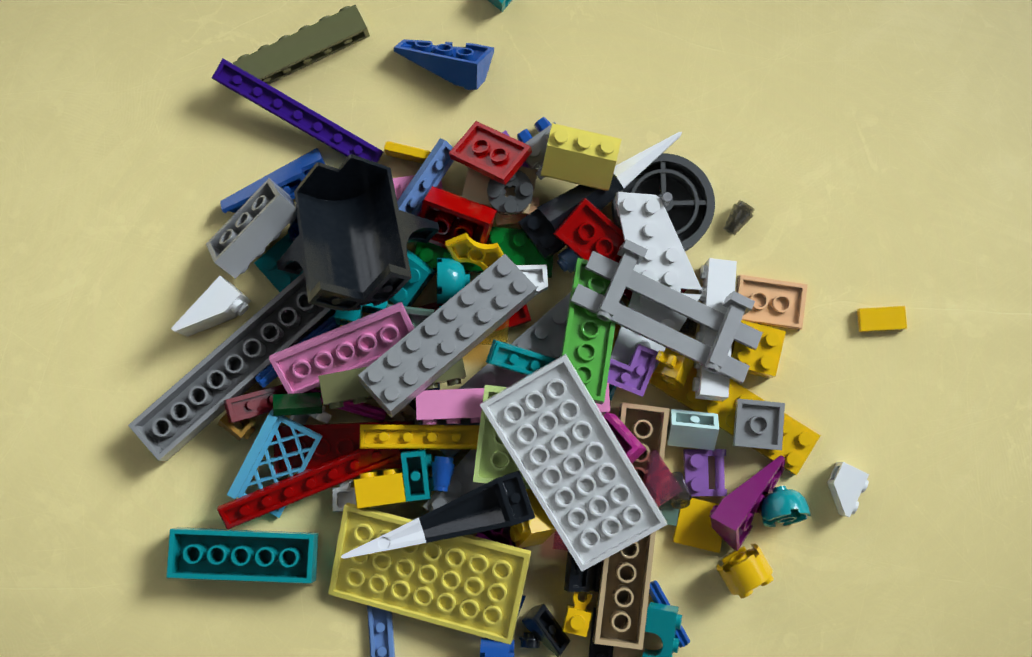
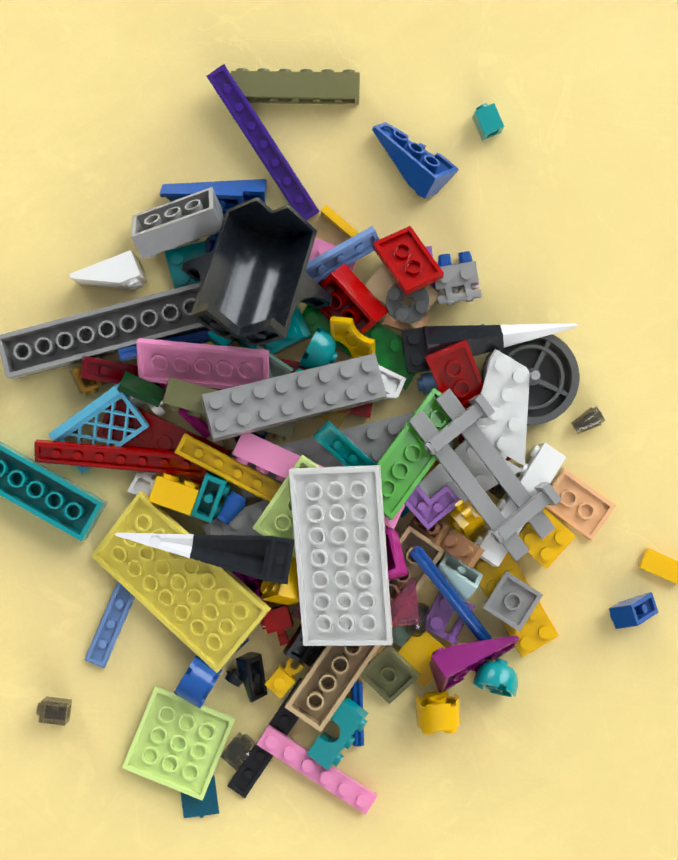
camera: 25 degrees right, 5 degrees up
light yellow slope [540,123,621,191] -> none
white slope [827,462,869,517] -> none
none -> red brick [260,605,293,646]
none -> olive plate [360,645,420,704]
none -> medium nougat slope [409,516,485,569]
none -> blue axle [410,546,492,641]
none -> blue slope [609,592,659,629]

